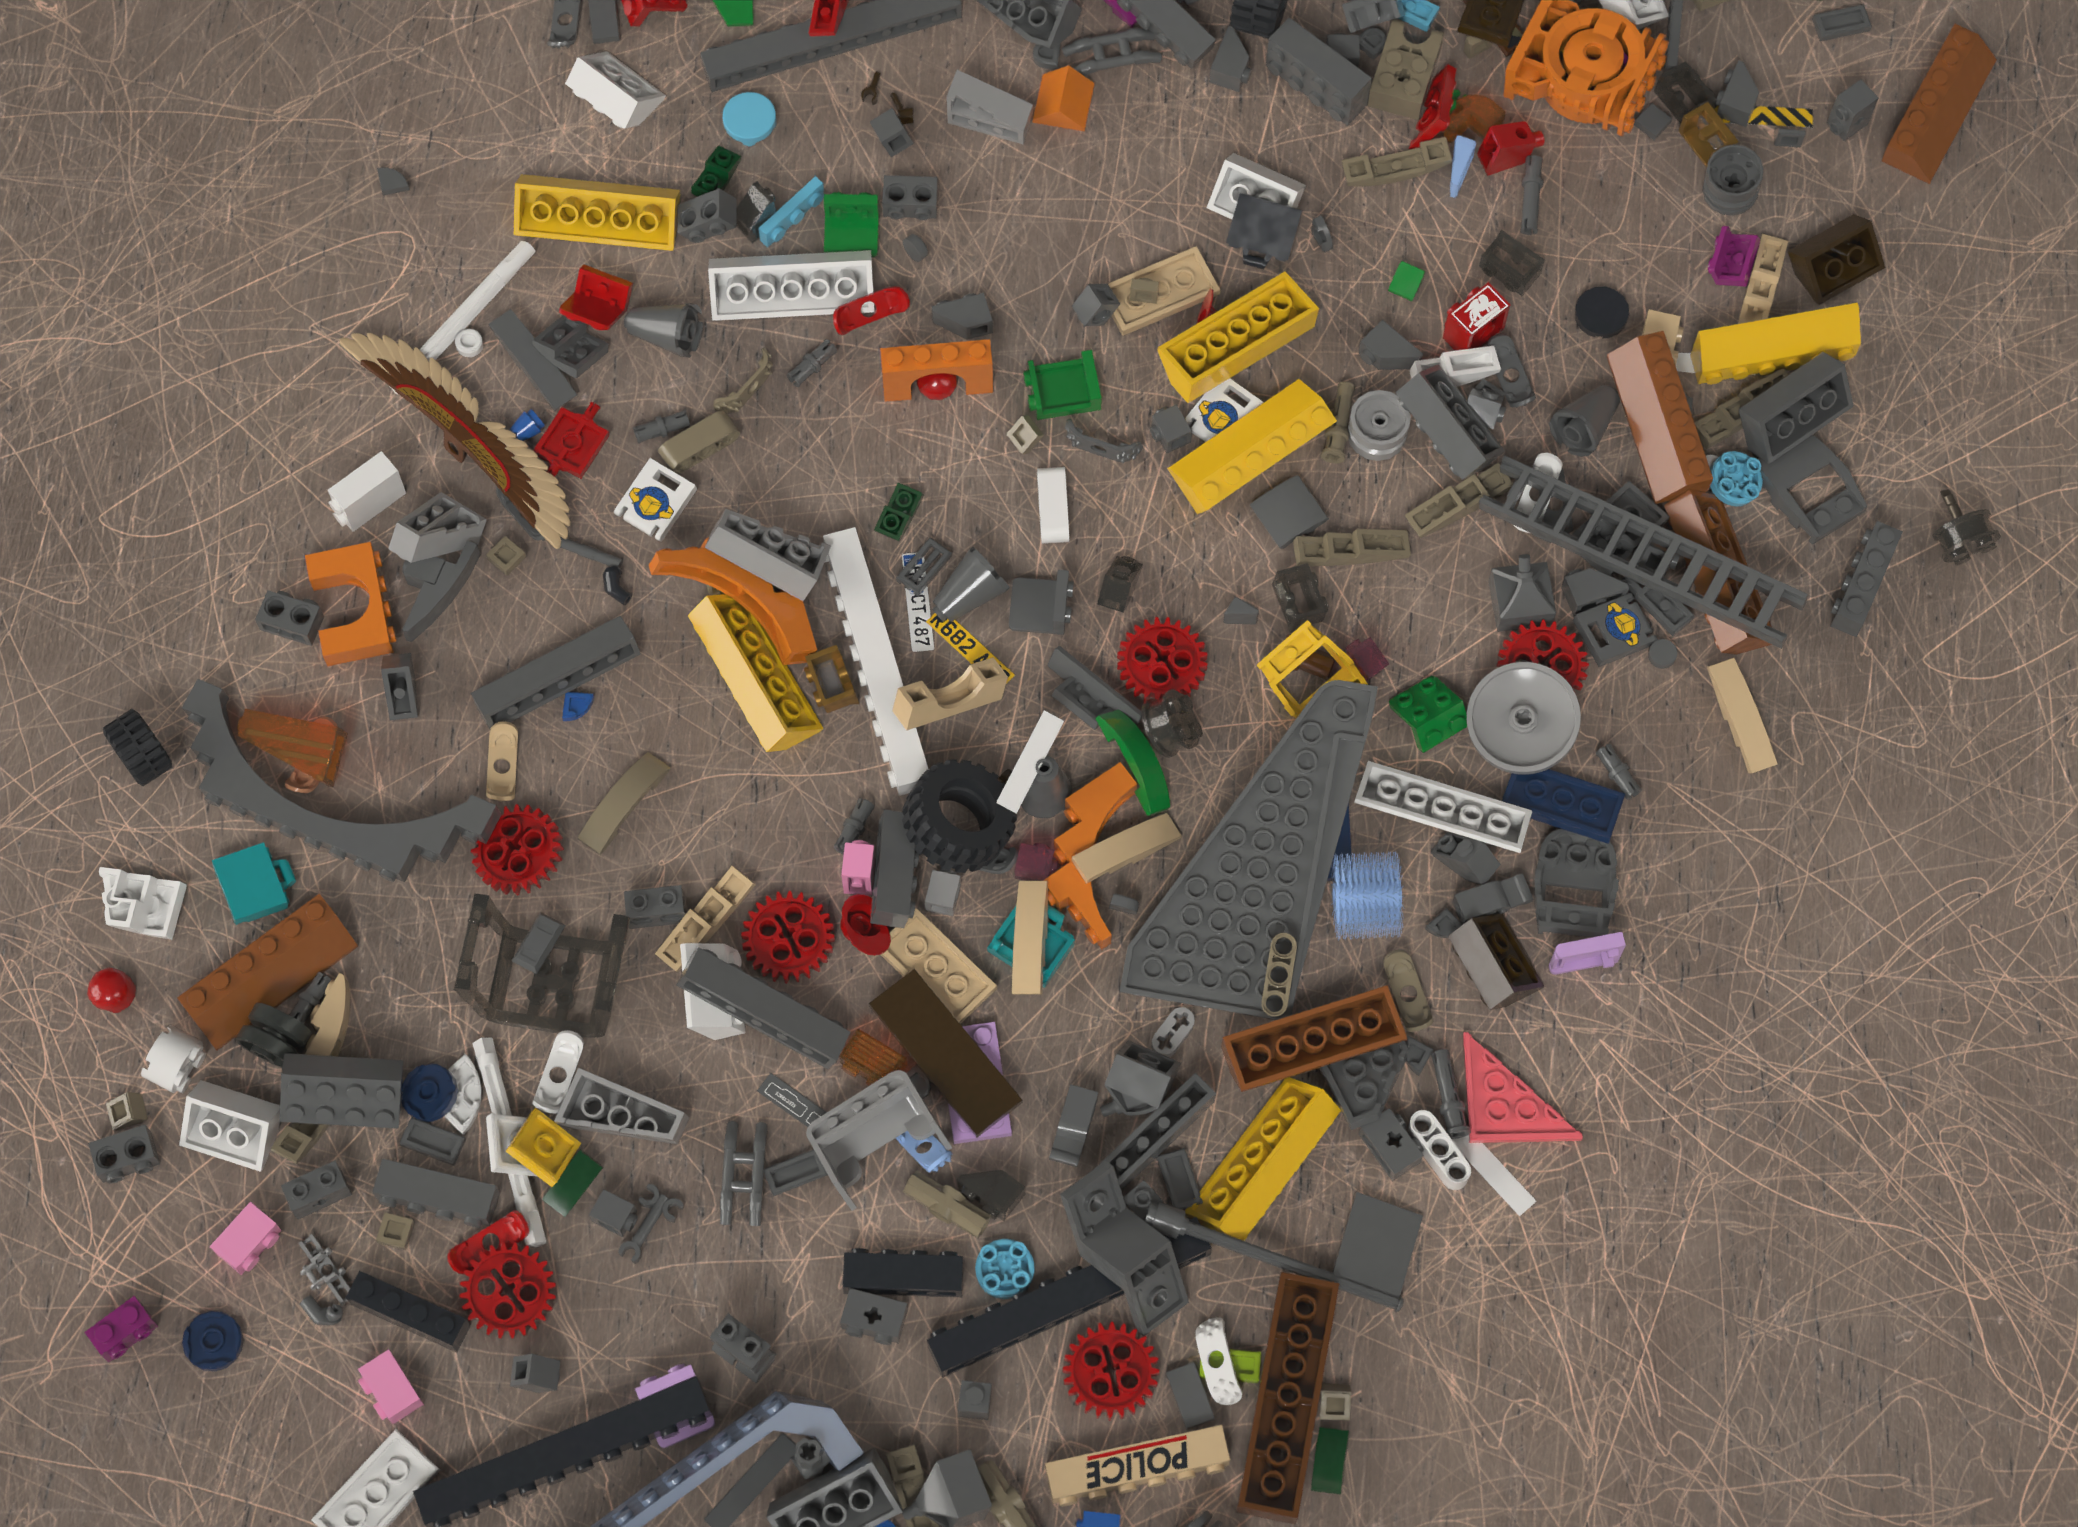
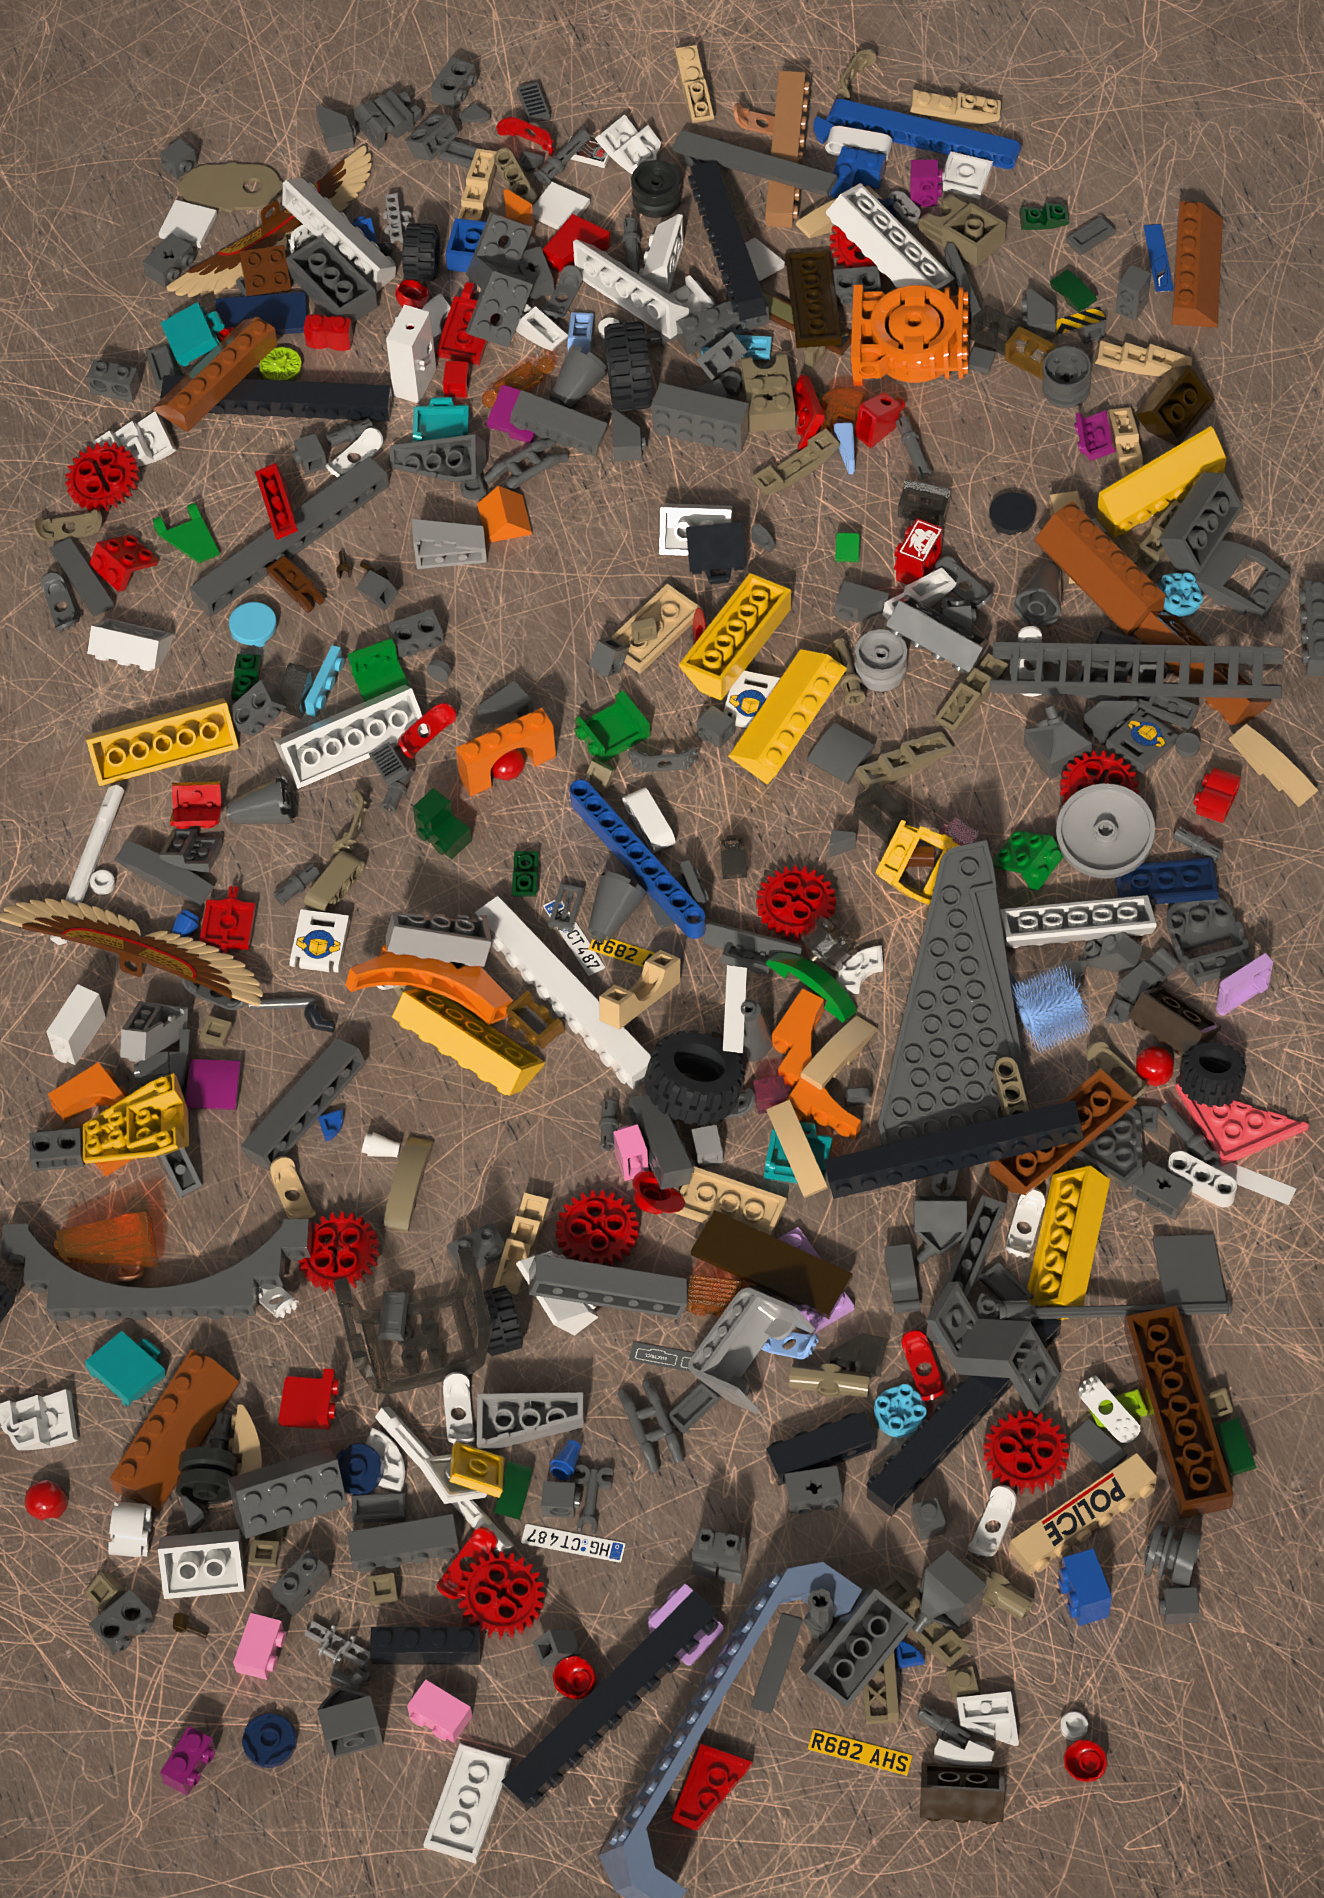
camera: 20 degrees left, 10 degrees down
none -> yellow wedge [83,1073,189,1164]
none -> dark brown hand [173,1613,208,1639]
none -> dark grey slope [181,1495,206,1534]
none -> magenta slope [186,1059,241,1110]
none -> white piece [257,1287,299,1318]
none -> reddish brown hinge [266,556,325,613]
none -> red bracket [278,1368,340,1430]
none -> dark grey piece [317,1673,383,1759]
none -> white cone [362,1132,400,1158]
none -> dark grey tile [369,742,408,786]
none -> dark green brick [413,788,472,860]
none -> black tyre [473,1285,523,1356]
none -> white sticker [521,1524,625,1563]
none -> blue cone [550,1440,581,1480]
none -> red hair [552,1656,597,1700]
none -> blue beam [569,780,706,939]
none -> black brick [824,1100,1084,1199]
none -> white tile [836,945,883,994]
none -> red piece [901,1329,946,1401]
none -> white piece [967,1485,1016,1558]
none -> white piece [1005,1188,1046,1258]
none -> dark green slope [1049,270,1097,312]
none -> dark grey tile [1062,960,1087,985]
none -> tan slope [1095,340,1193,377]
none -> red hair [1136,1046,1174,1086]
none -> blue sticker [1144,224,1173,292]
none -> black tyre [1179,1041,1247,1107]
none -> red brick [1193,767,1242,823]

